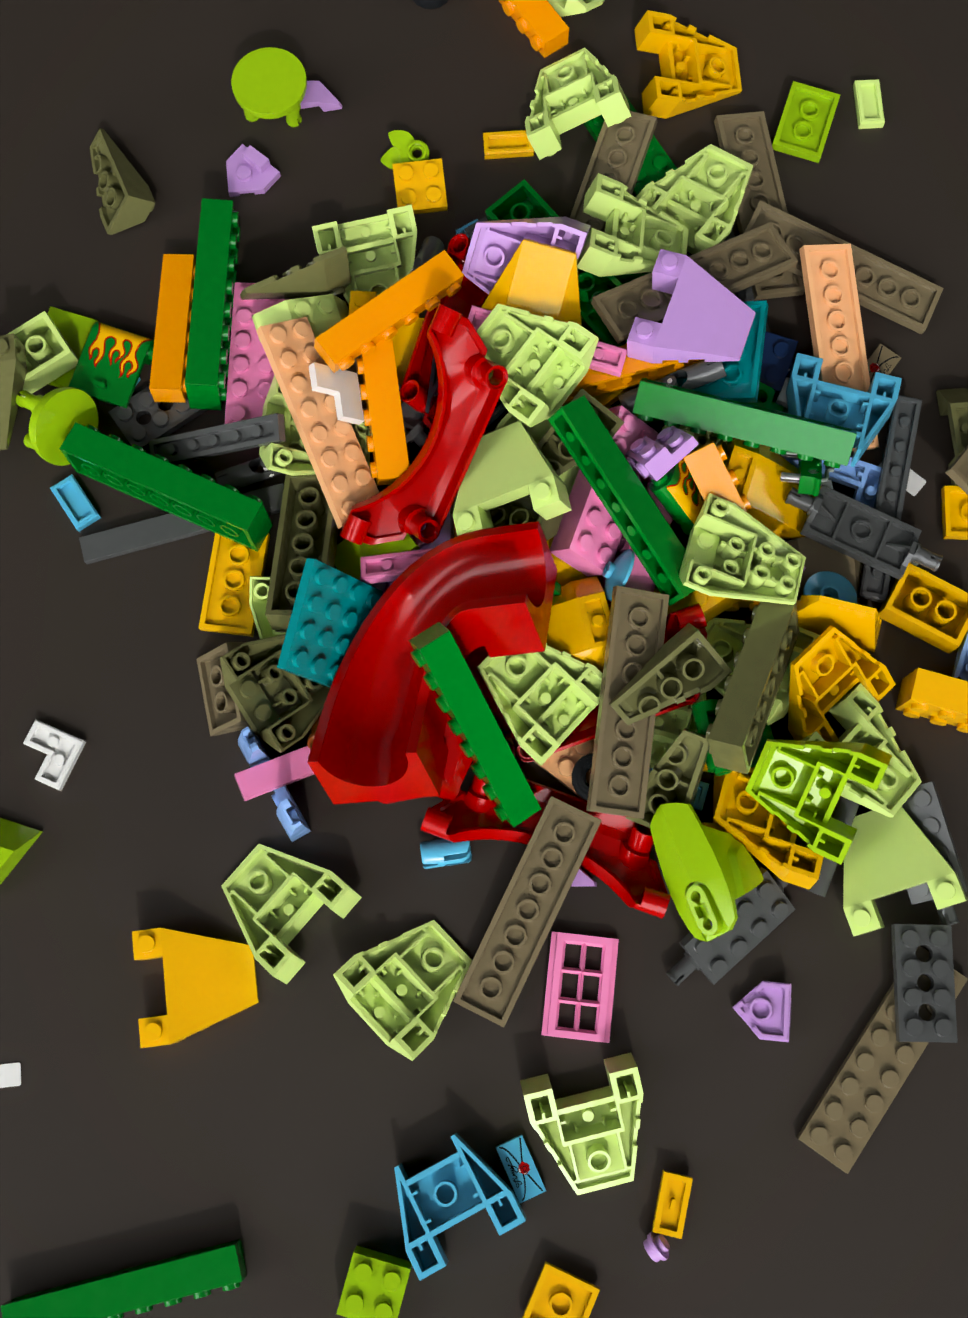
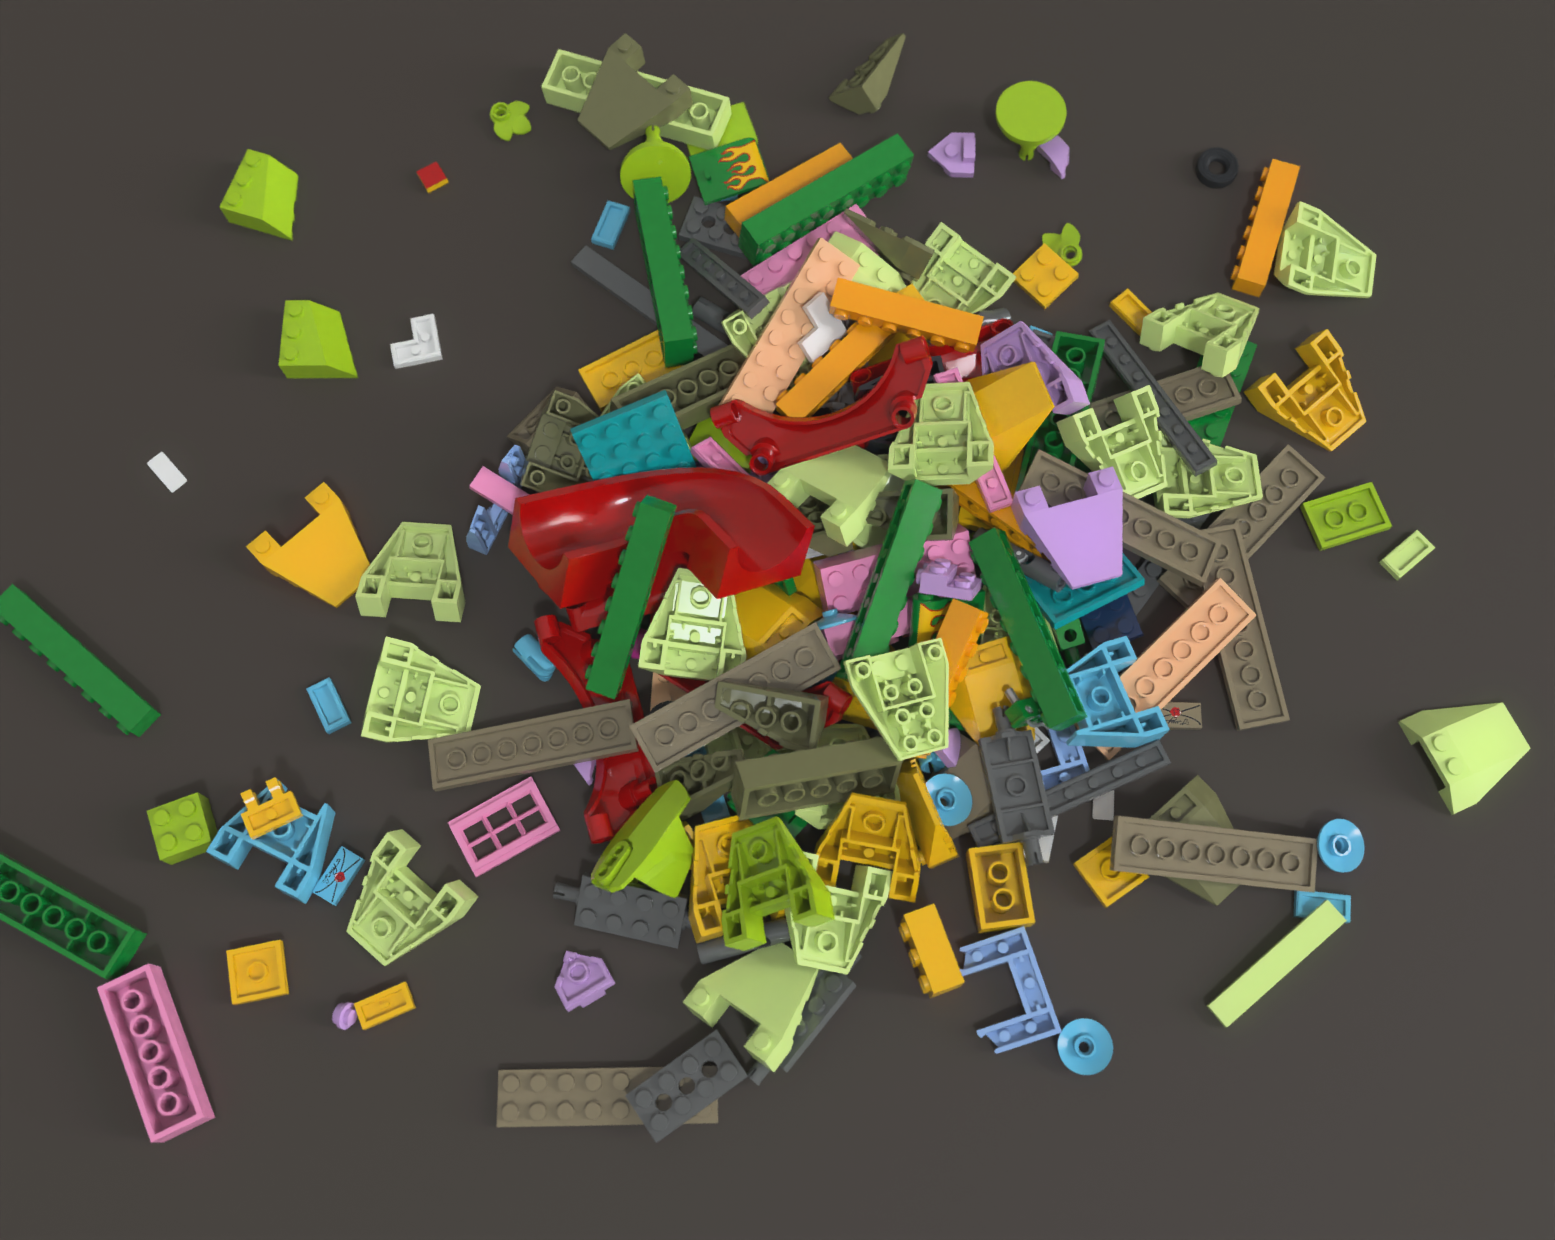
camera: 55 degrees right, 5 degrees down
none -> yellow plate [240,777,303,840]
none -> medium azure tile [306,677,352,734]
none -> dark grey tile [1089,320,1217,477]

